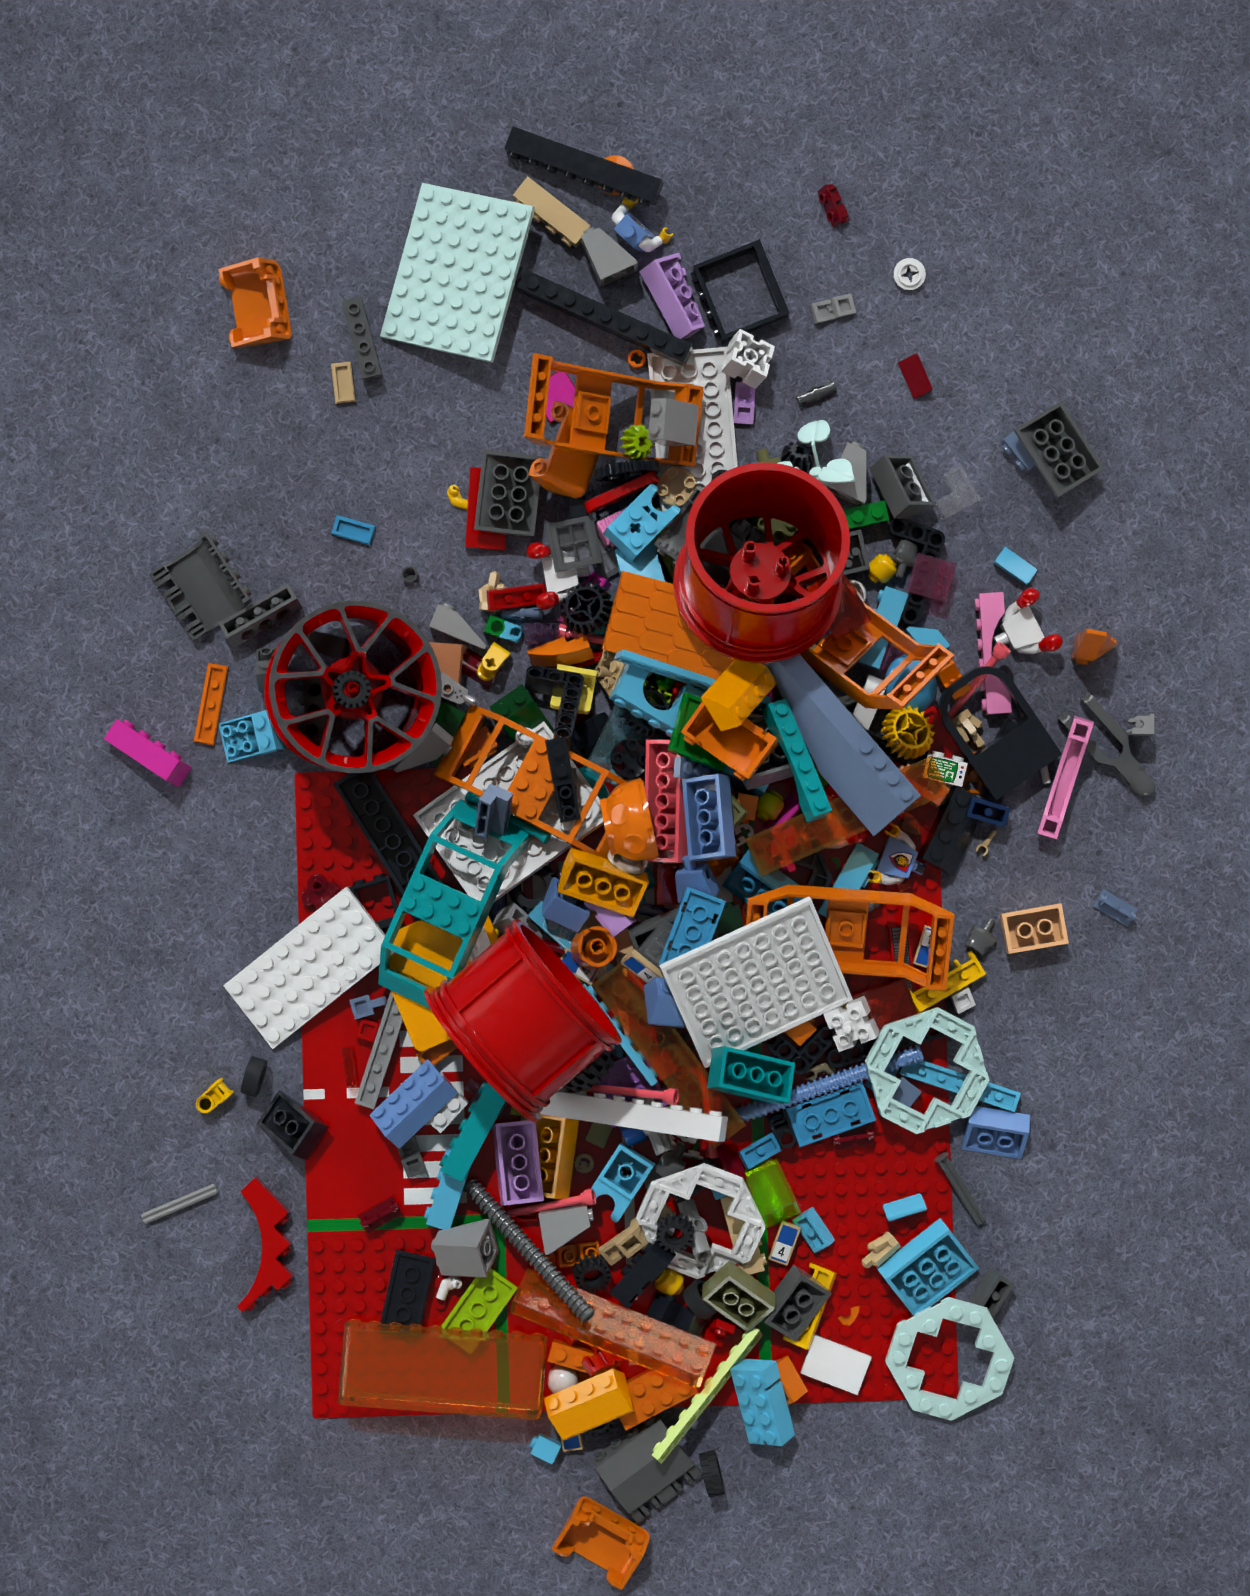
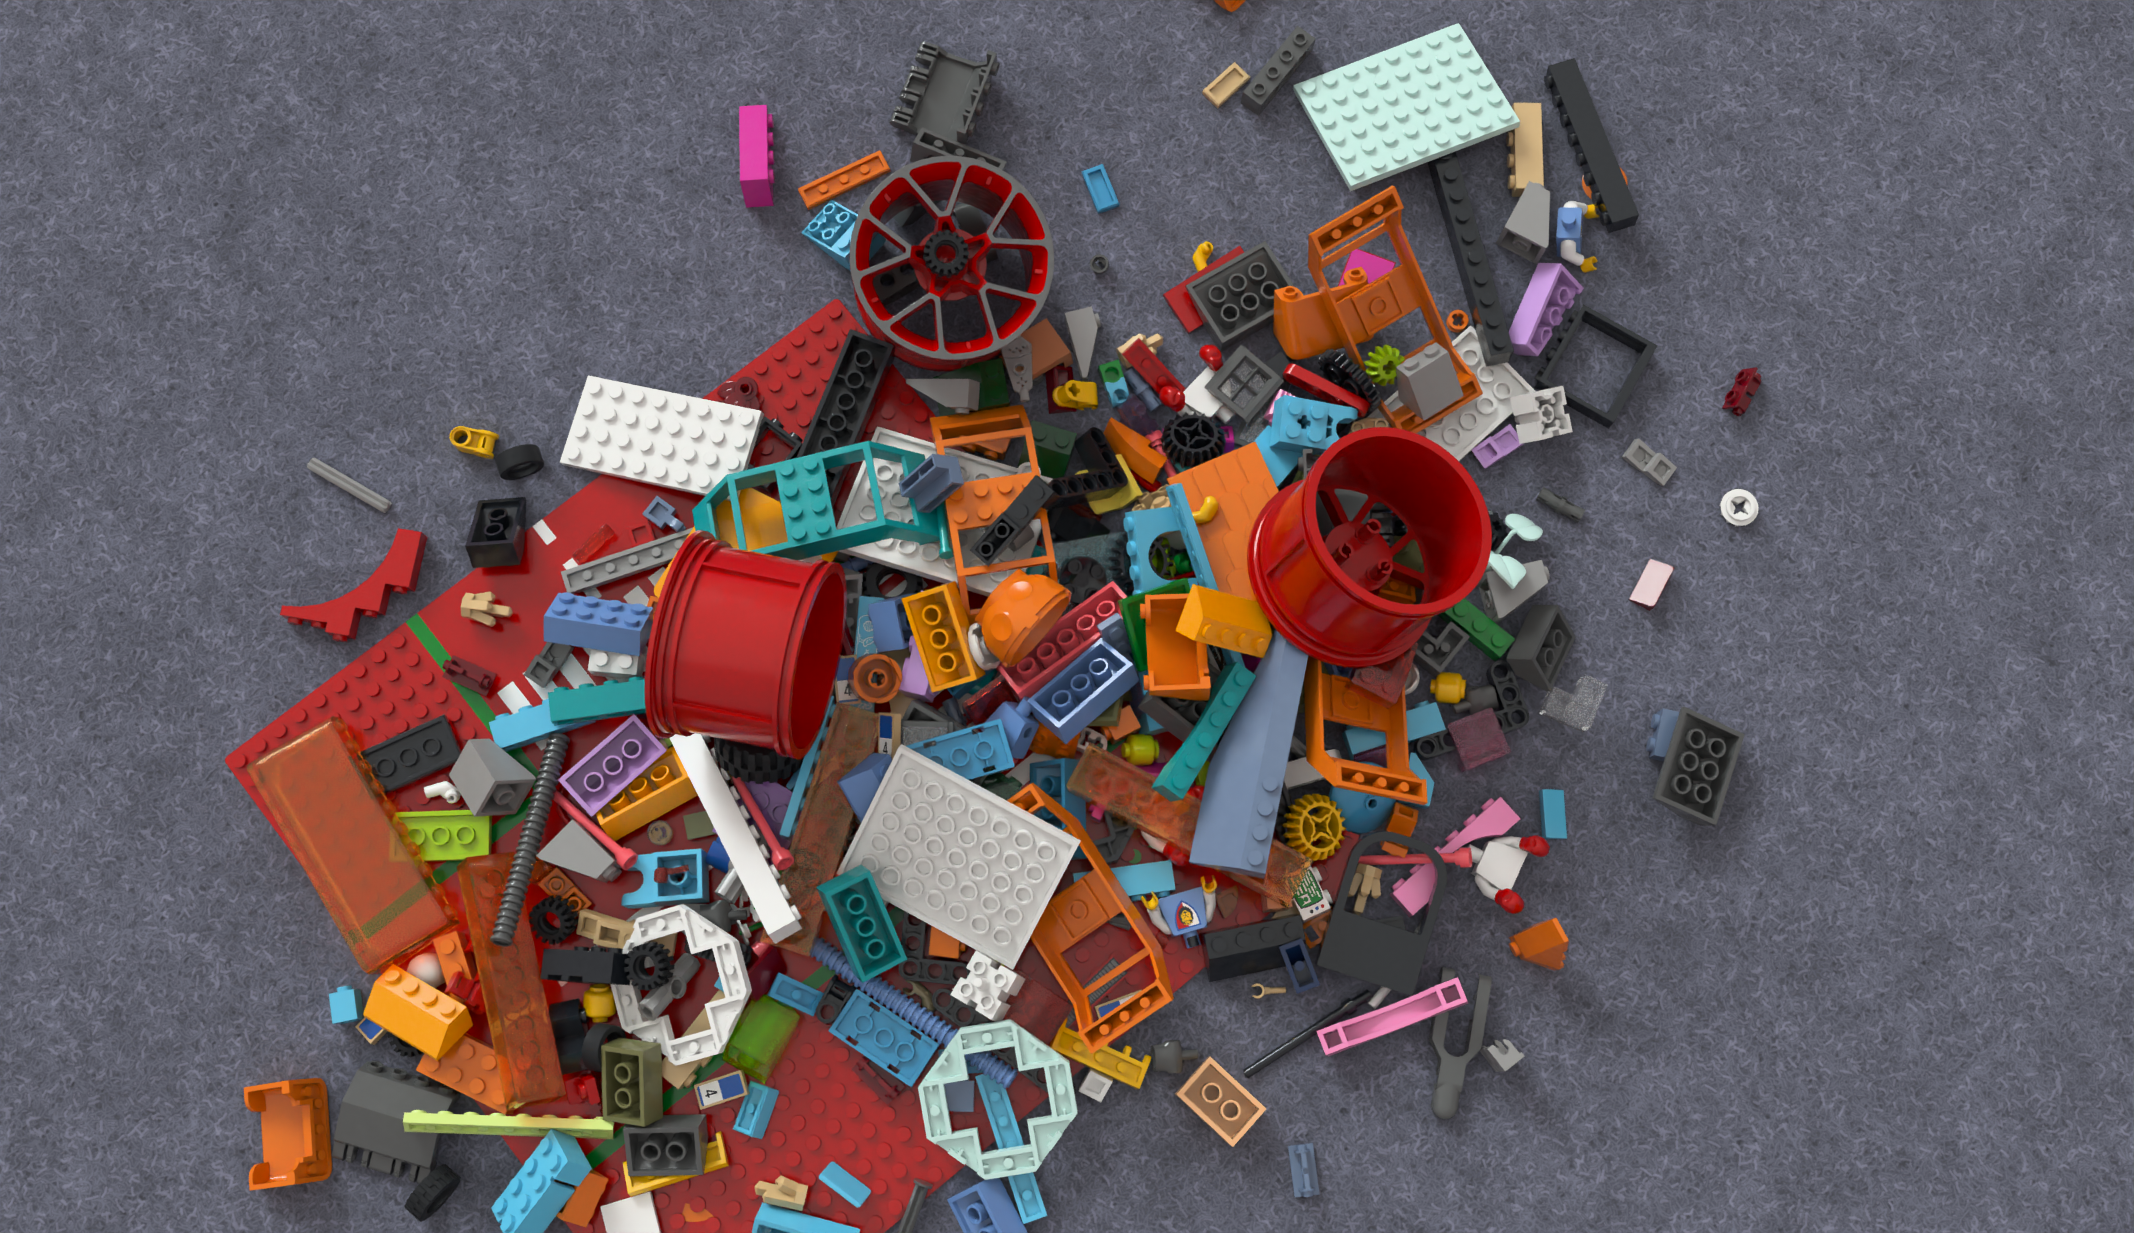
camera: 50 degrees right, 10 degrees down
none -> tan rock [461,592,513,627]
none -> clear red hand [654,865,689,883]
none -> yellow arm [1192,496,1218,524]
none -> black bar [1243,990,1373,1078]

